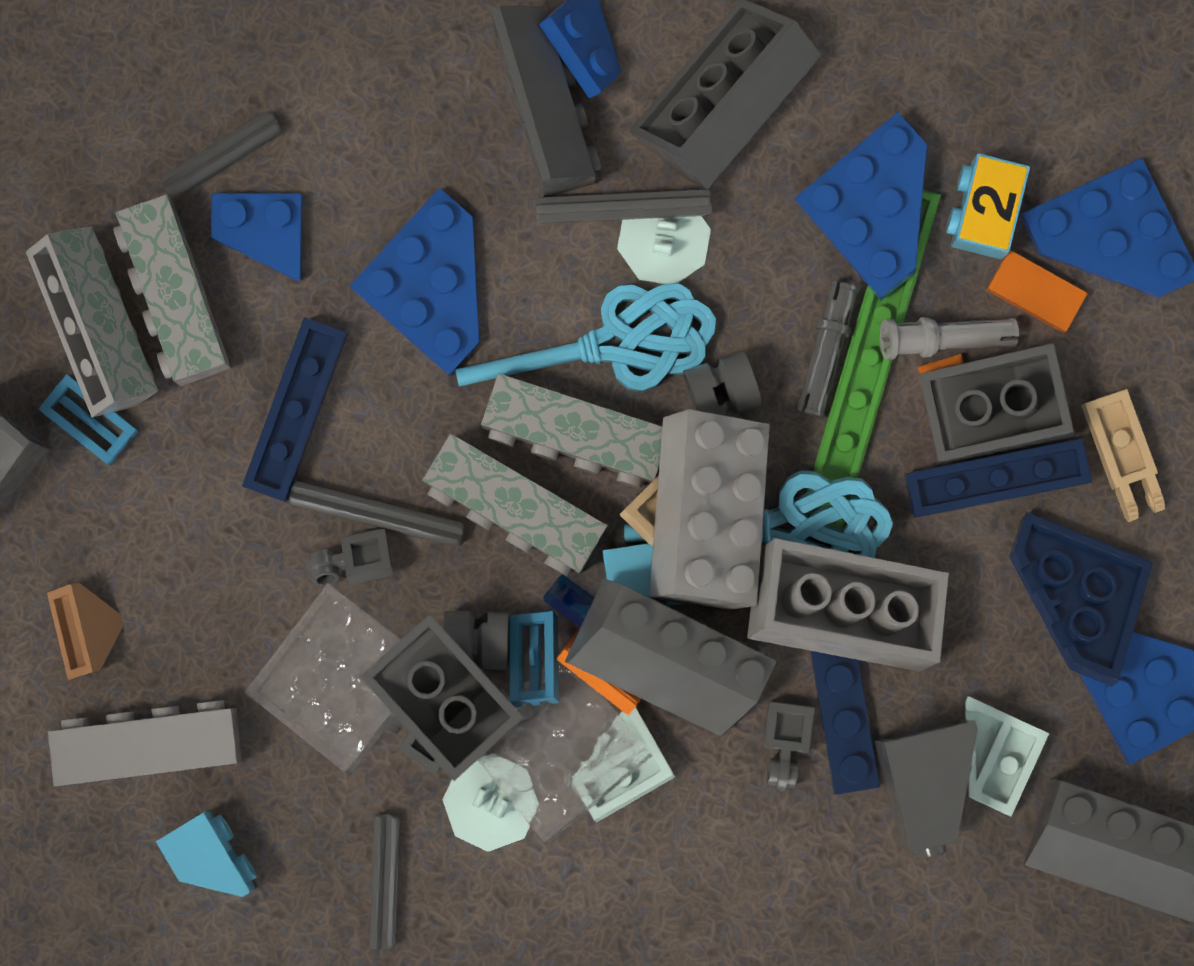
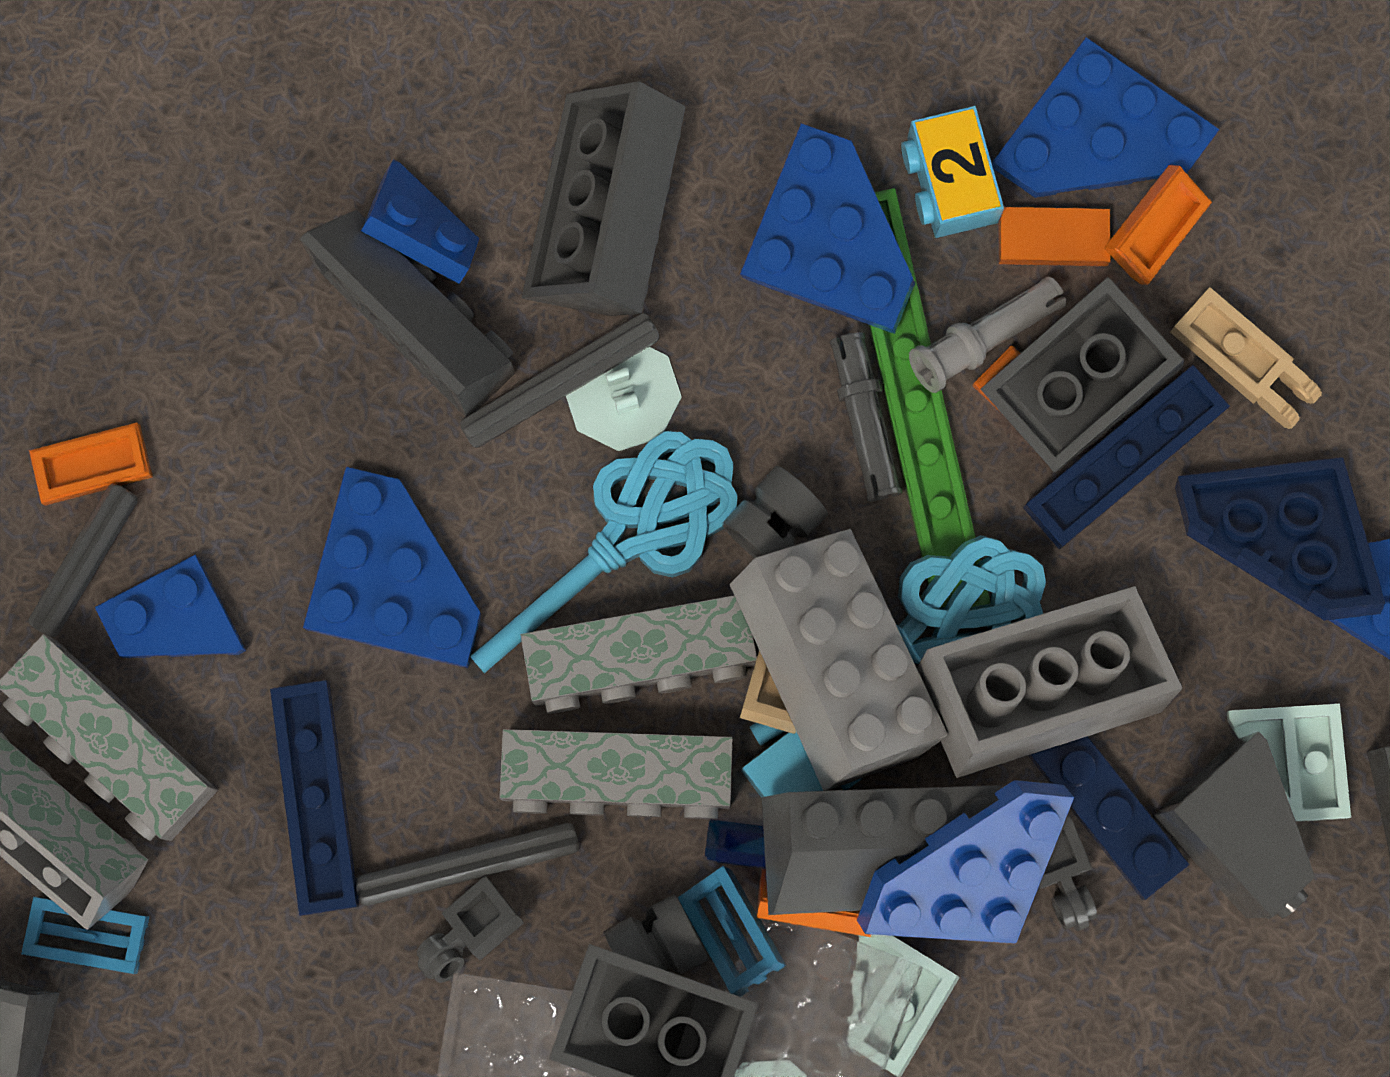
camera: 25 degrees left, 5 degrees down
none -> orange tile [29,422,153,506]
none -> plate [857,780,1074,943]
none -> orange tile [1104,165,1212,285]

